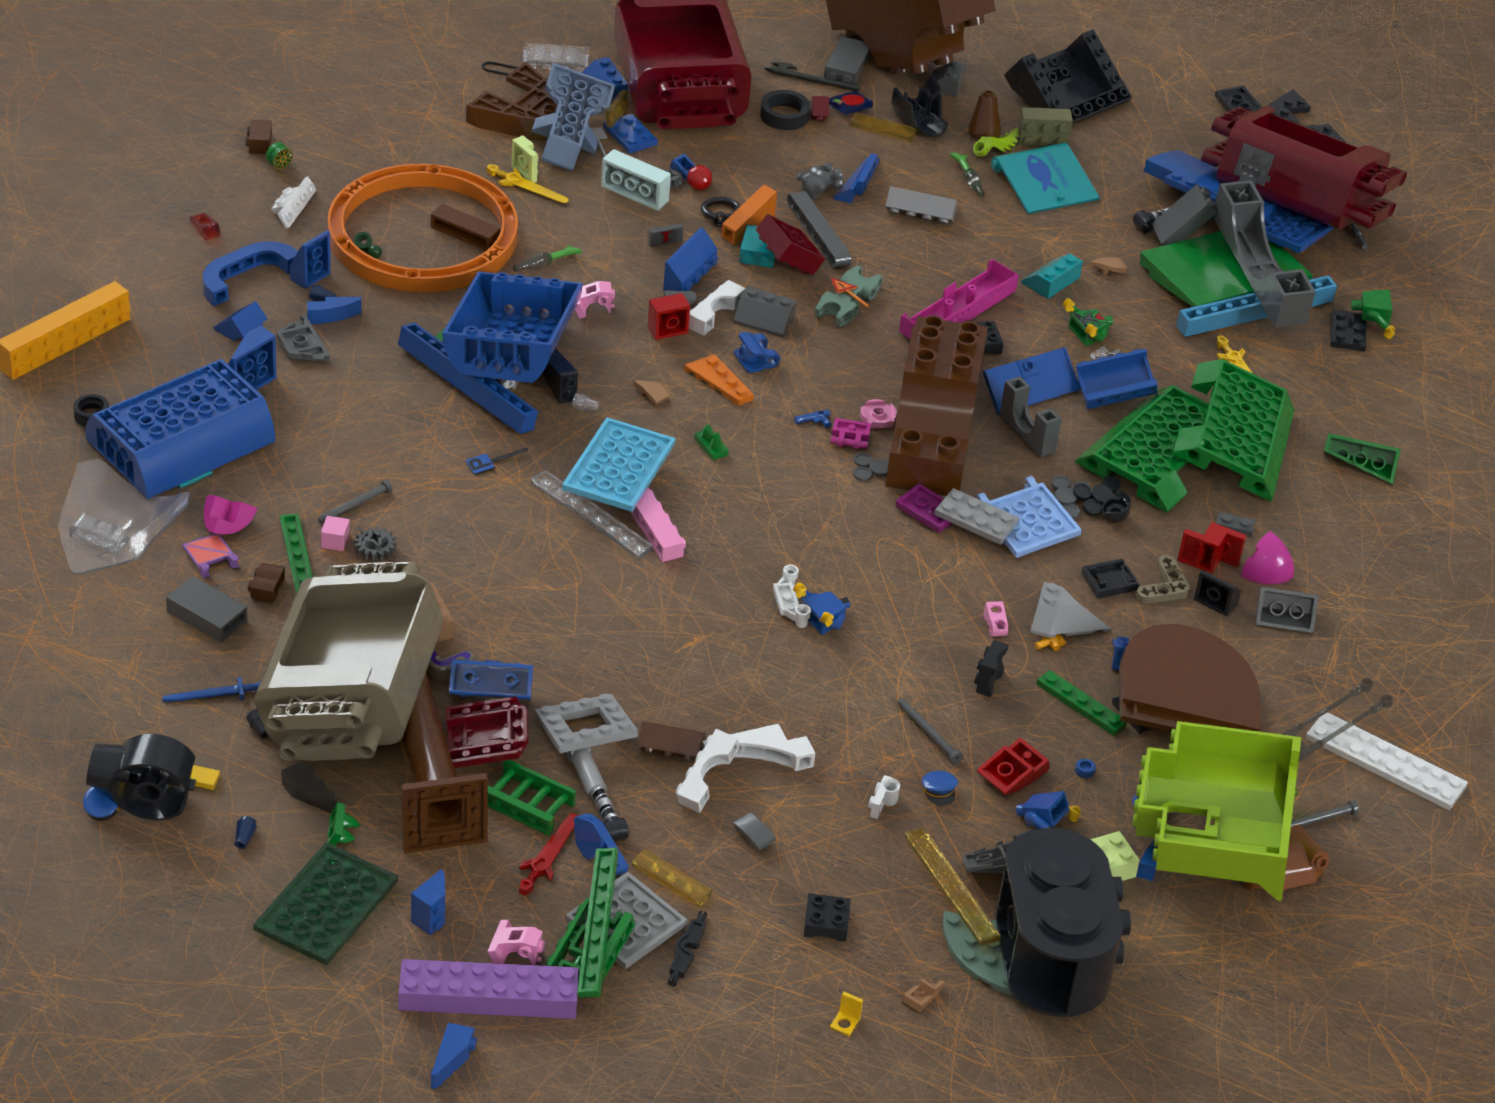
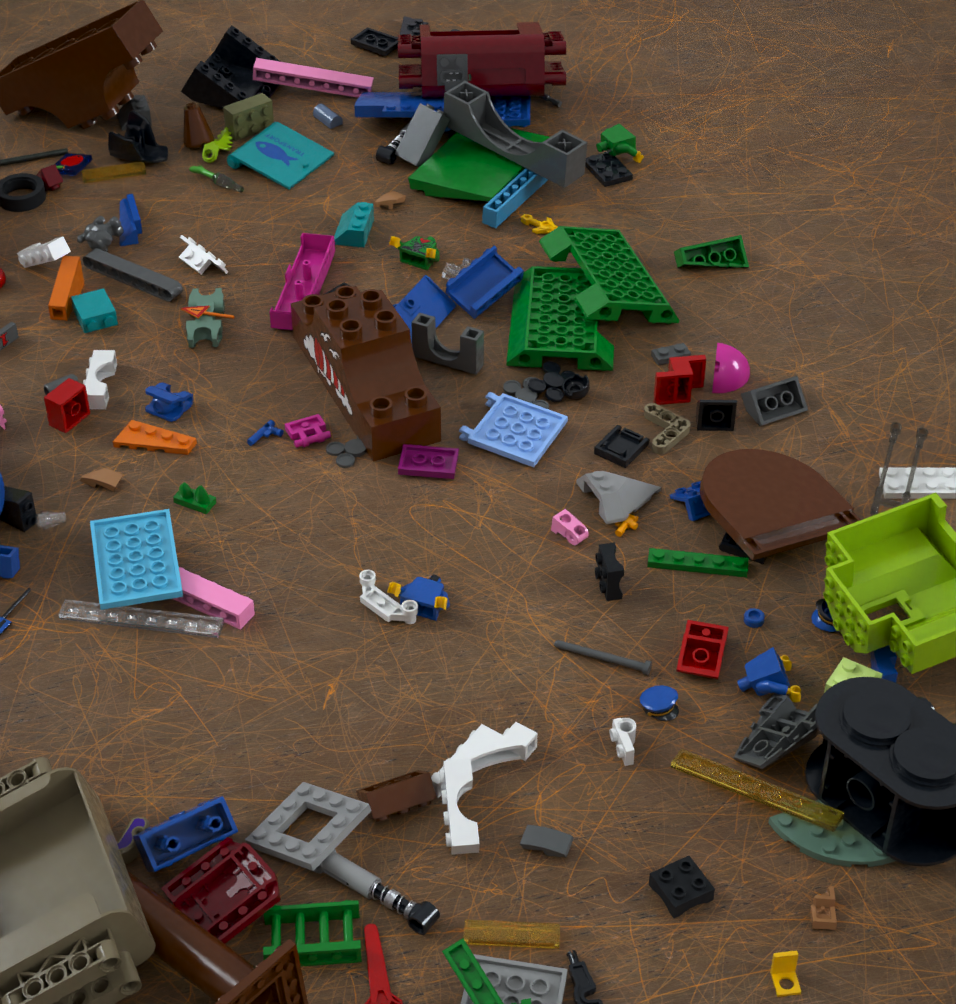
camera: 30 degrees left, 0 degrees up
blue piece [574,813,628,876] -> none
blue slope [663,228,718,291] -> none
black piece [701,197,741,227] -> none
dark grey slope [733,286,797,337] -> none
dark red slope [756,214,826,275] -> none
dark grey brick [824,36,871,84] -> none
bright pink plate [860,399,897,429] -> none
light grey slope [886,186,958,224] -> none
light grey plate [935,488,1019,545] -> none
none -> white arch [17,236,71,268]
none -> white bracket [179,235,229,275]
none -> bright pink brick [253,58,374,98]
none -> sand blue brick [313,104,343,129]

